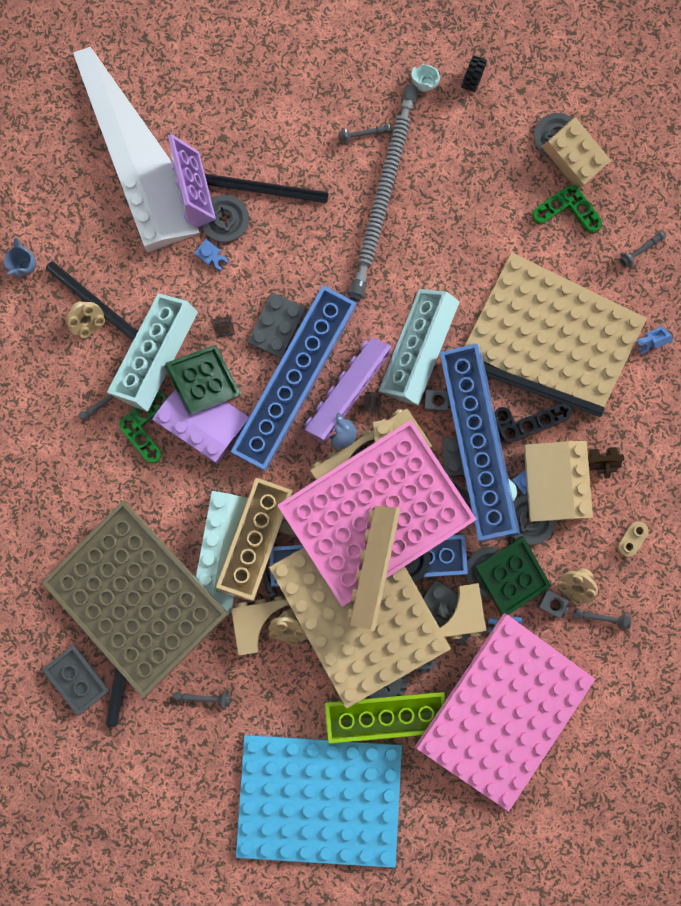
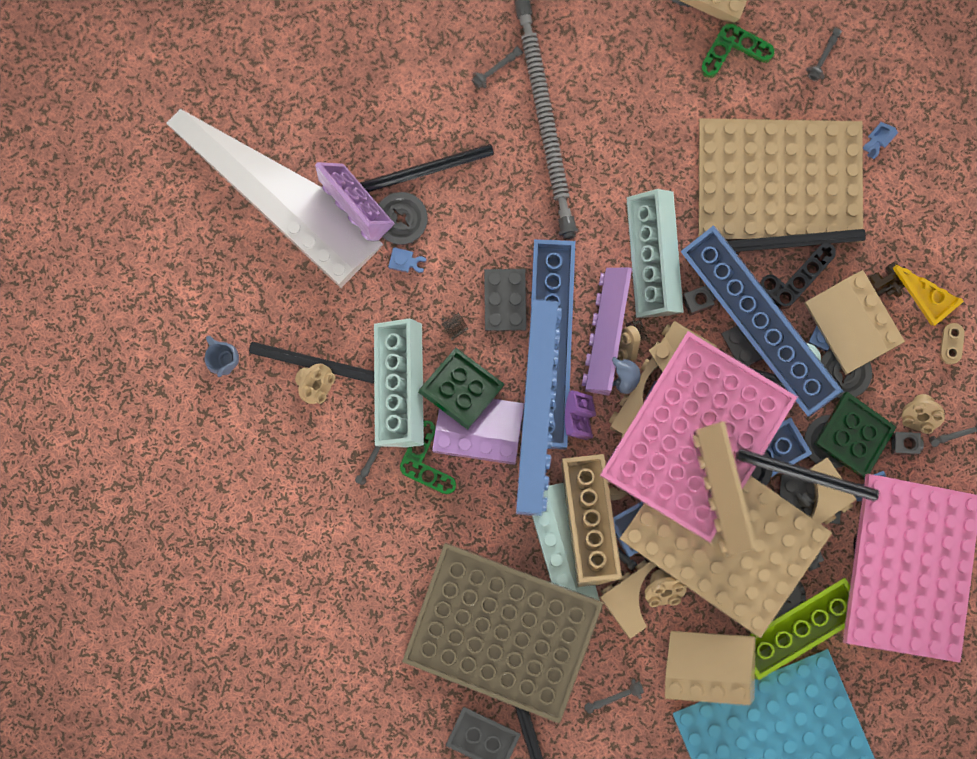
camera: 20 degrees left, 0 degrees up
none -> medium blue brick [516,300,562,516]
none -> medium lavender slope [565,390,596,440]
none -> tan plate [617,326,641,362]
none -> tan slope [665,631,755,705]
none -> black axle [736,449,879,501]
none -> yellow wing [893,265,964,326]

